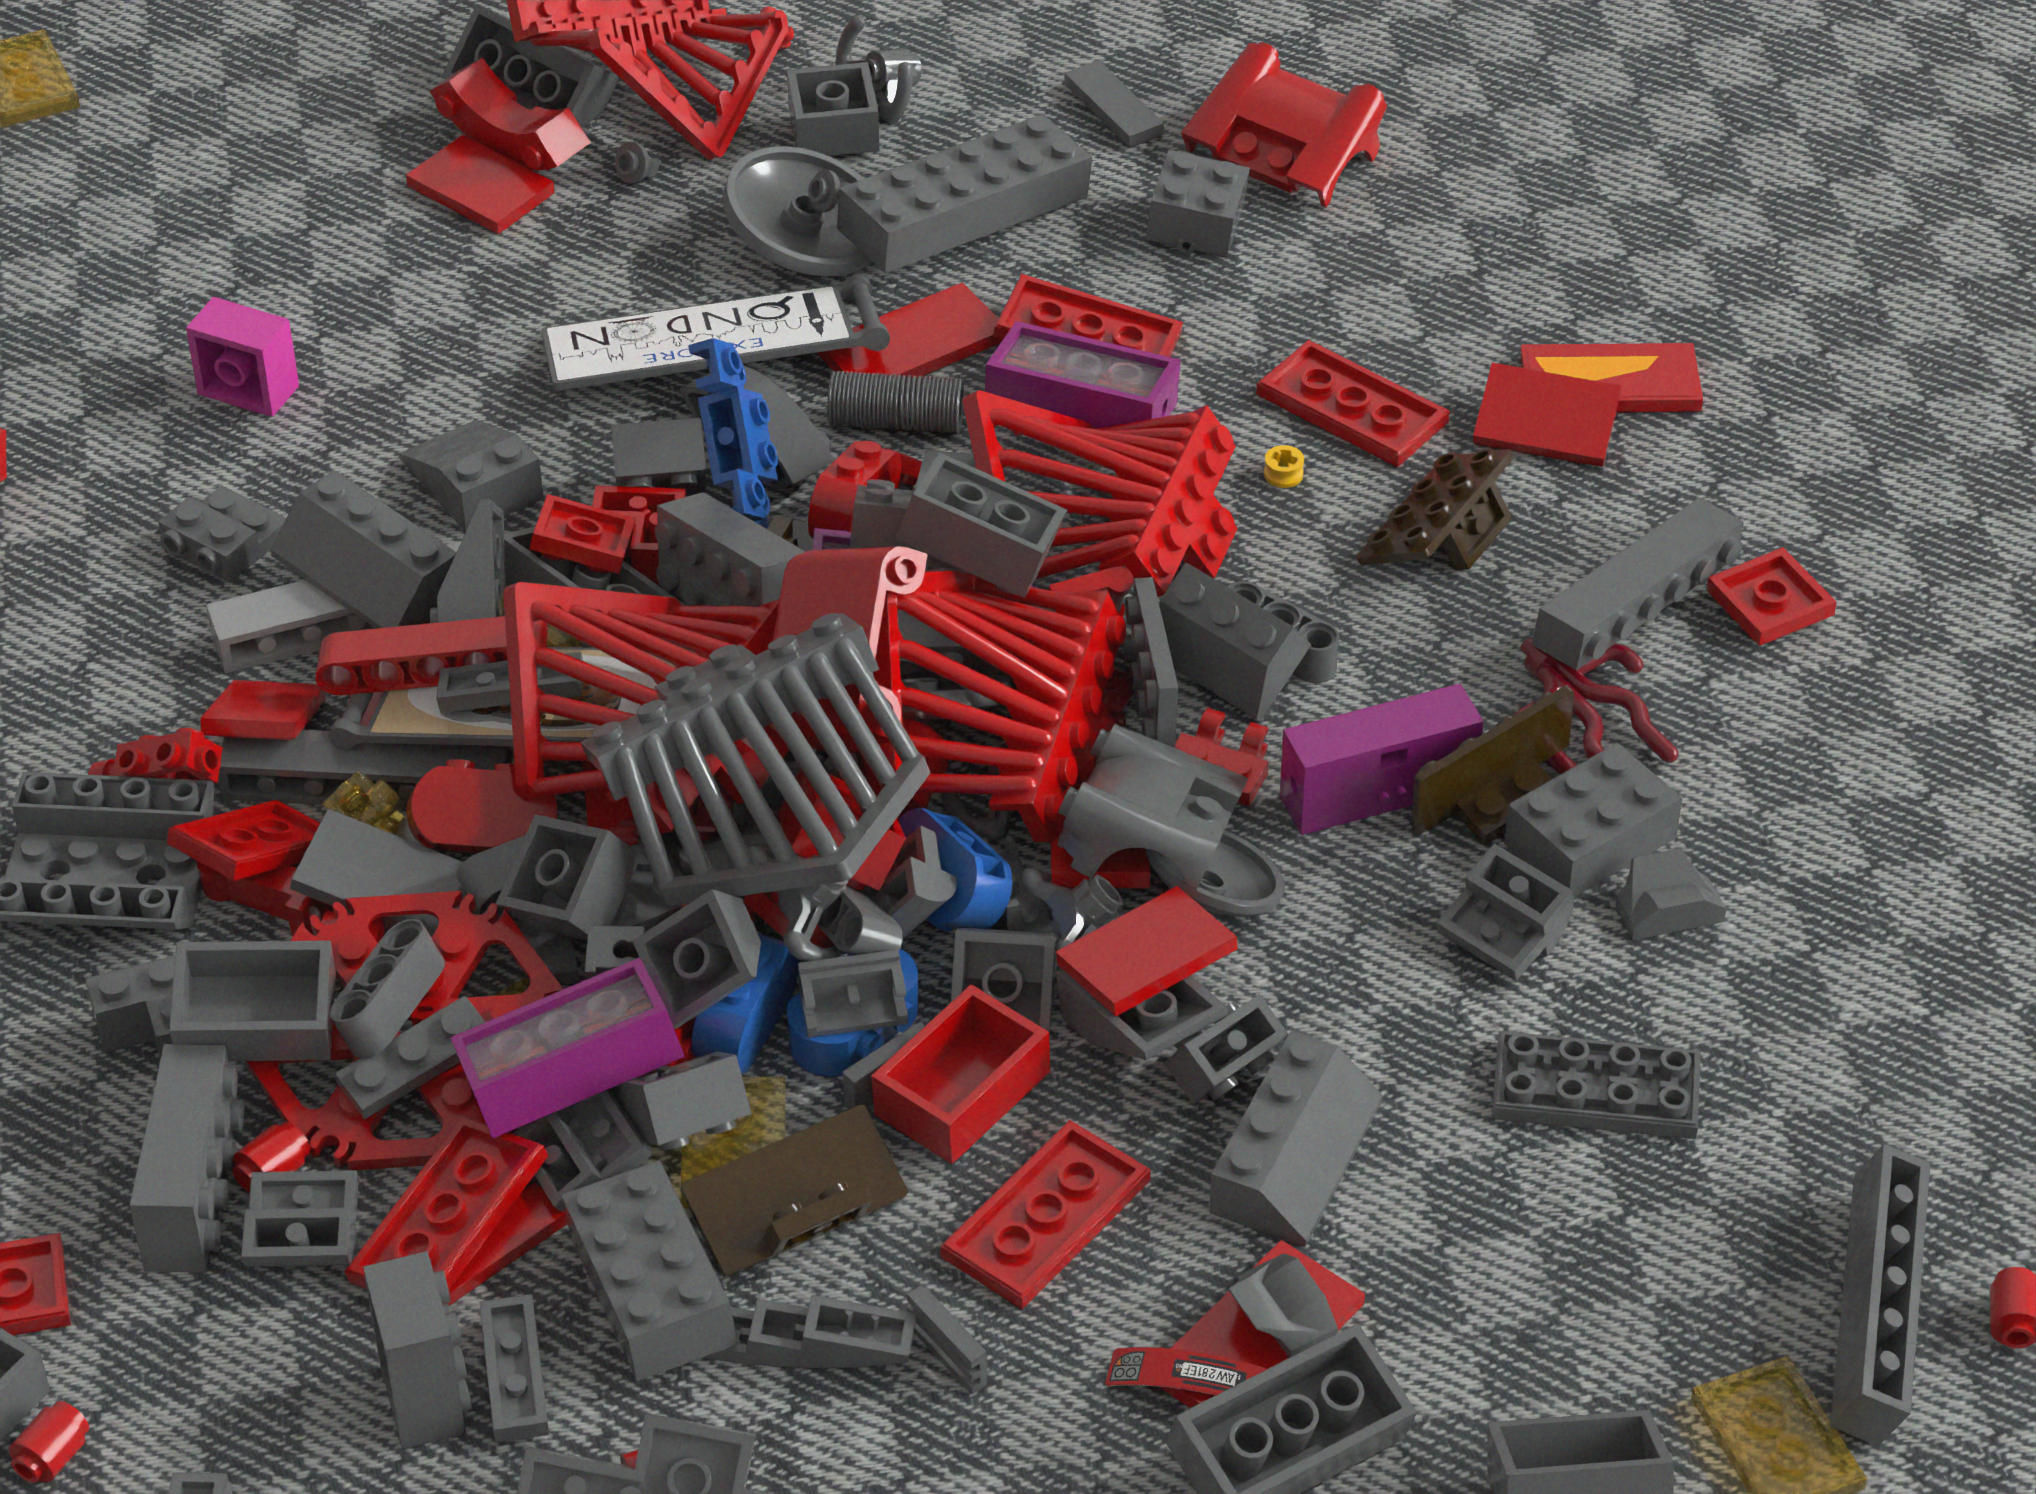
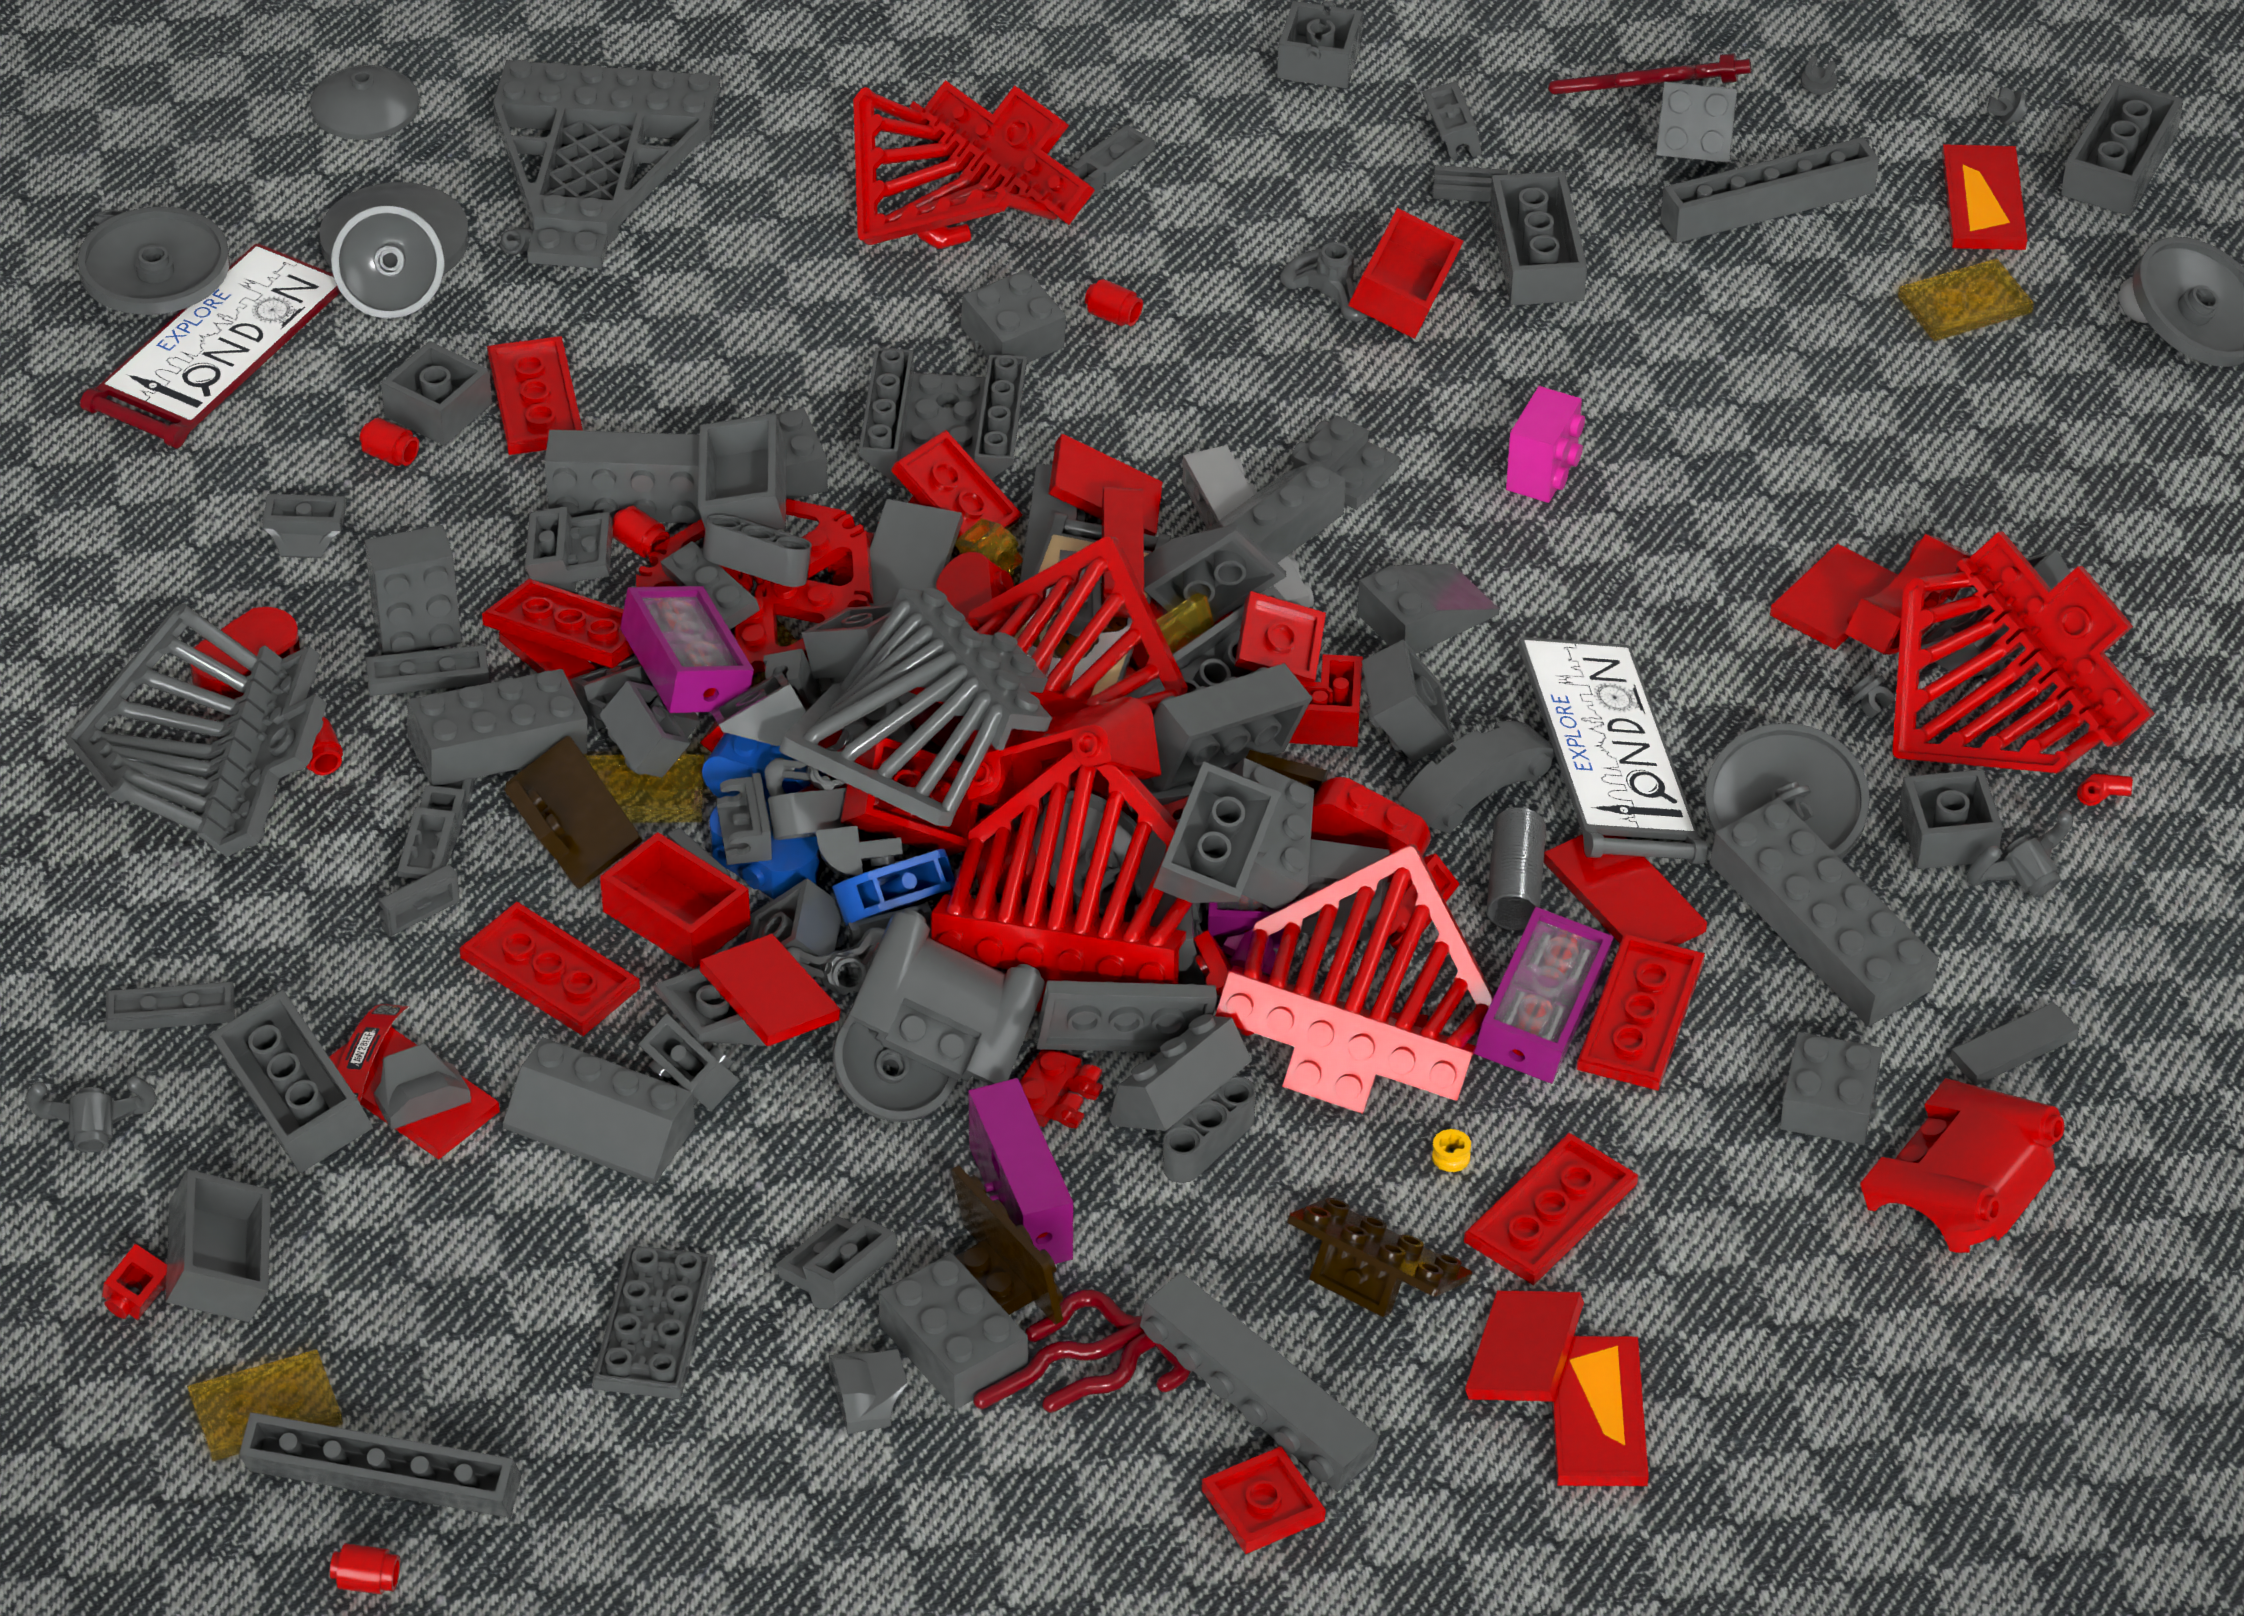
camera: 90 degrees right, 0 degrees up
red brick [88,728,223,784] -> none
blue bracket [688,338,778,529] -> none

